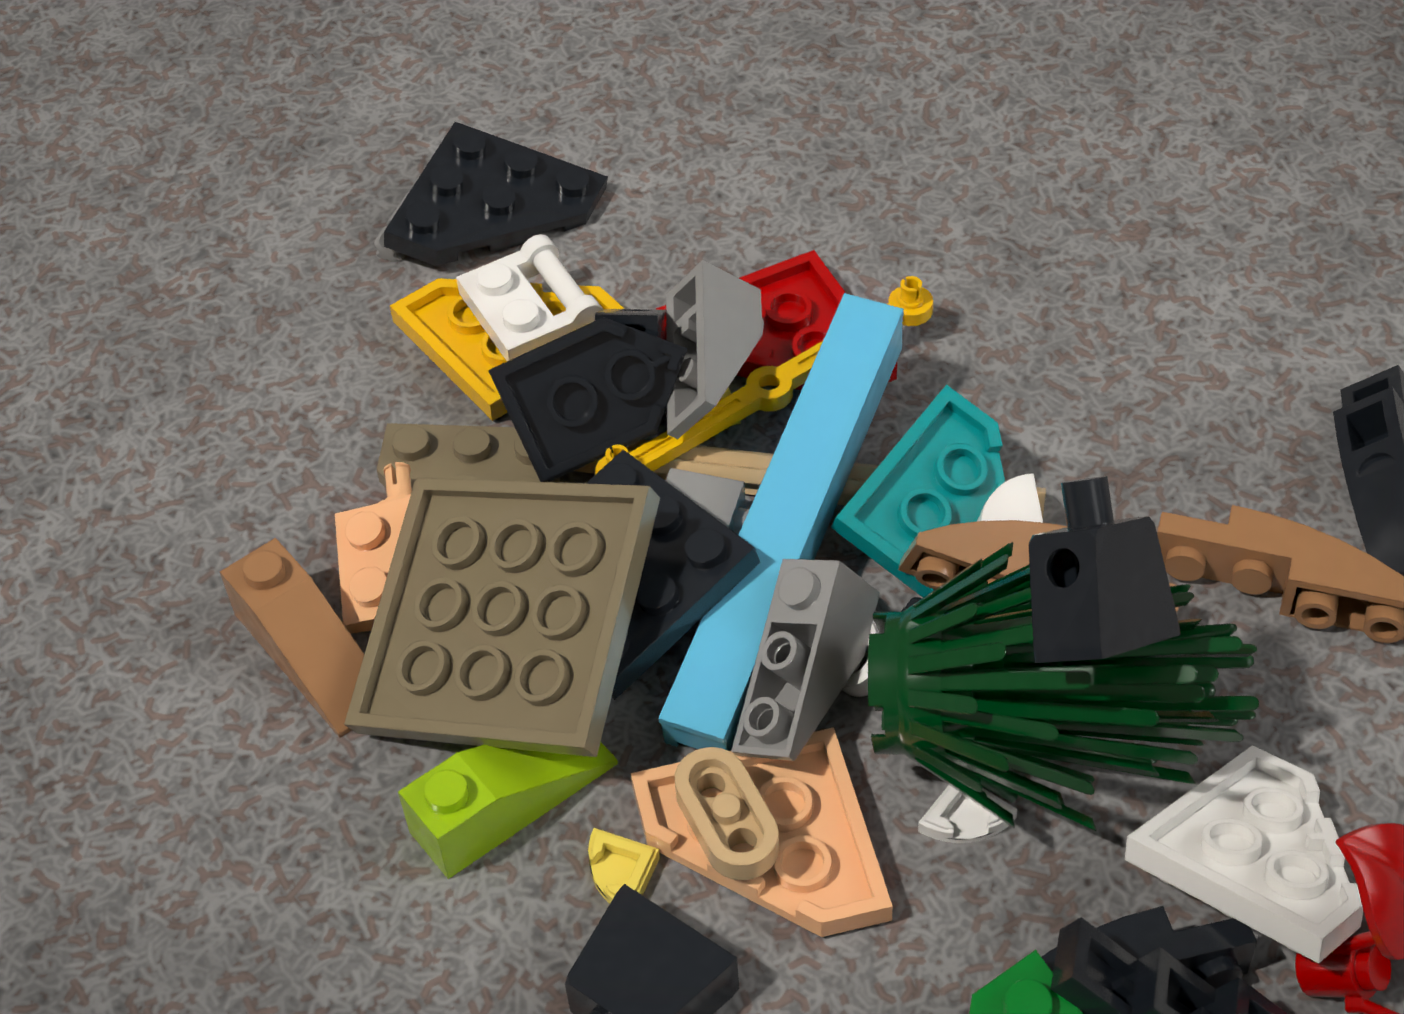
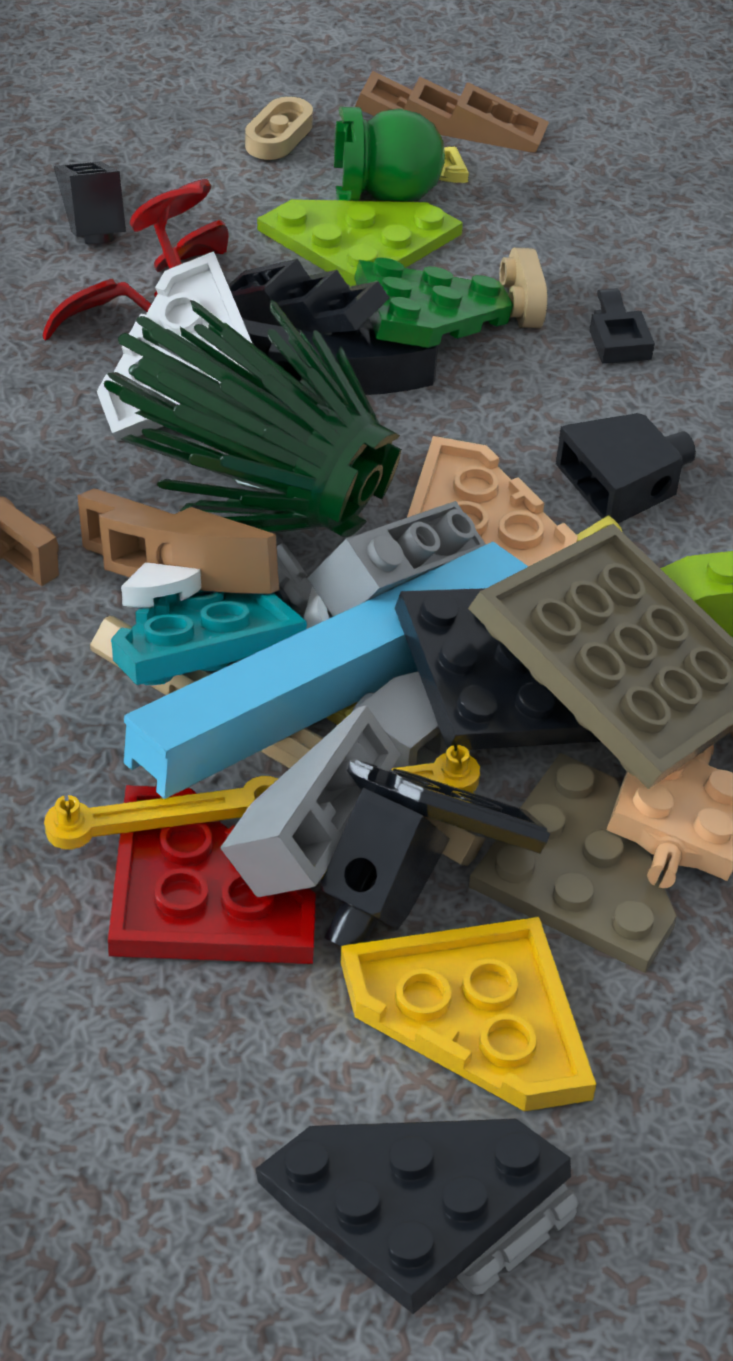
camera: 160 degrees left, 5 degrees down
white plate [456,234,604,361] -> none
tan plate [675,747,779,880] -> none
black torso [1028,476,1181,663] -> none

